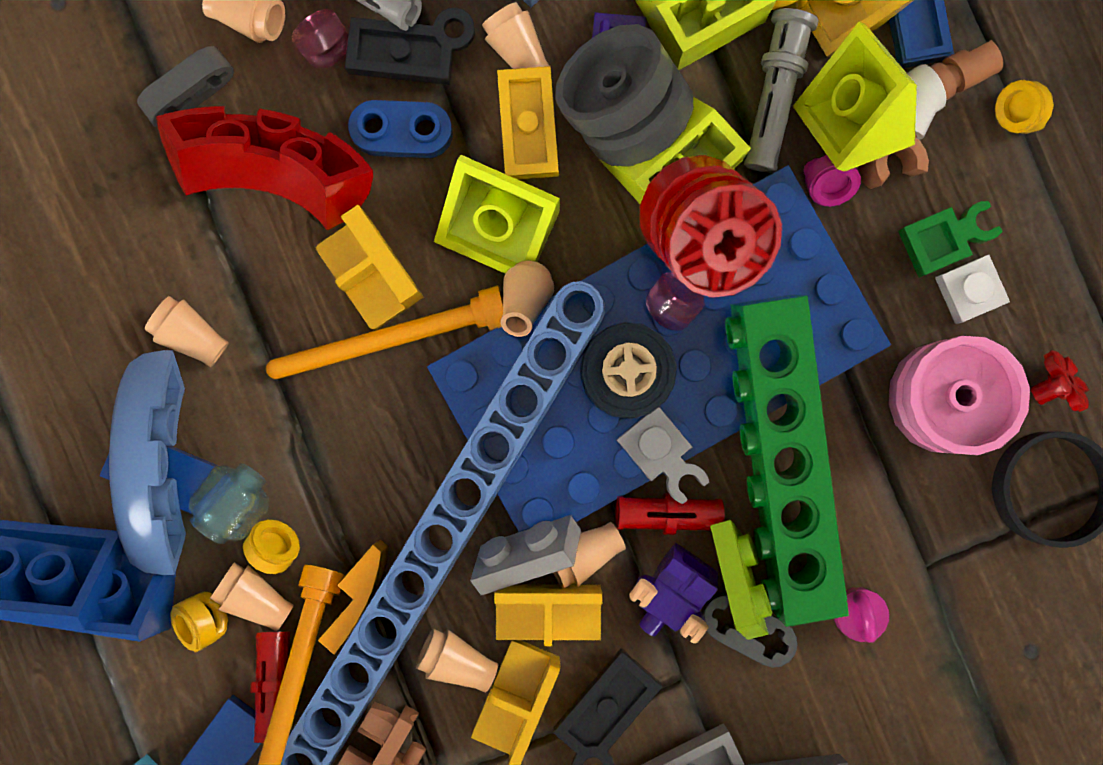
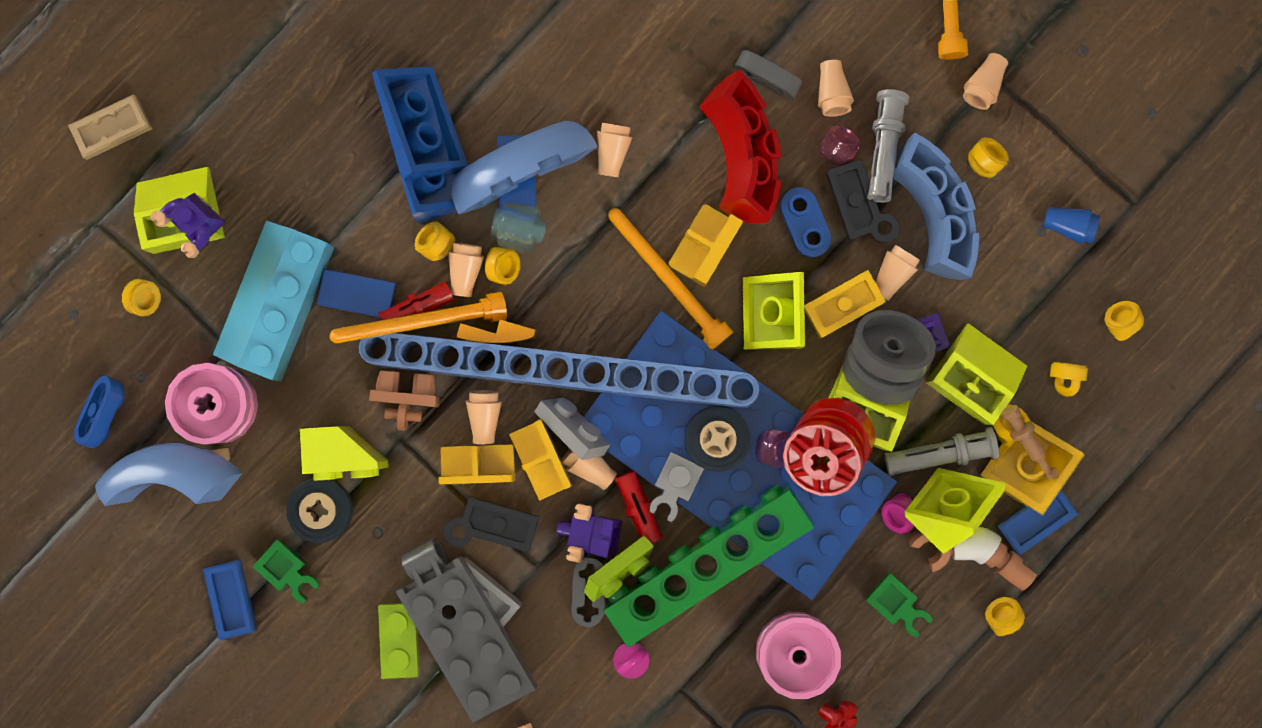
camera: 60 degrees right, 0 degrees up
light nougat cone [501,261,554,337] -> none
white plate [935,255,1010,324] -> none

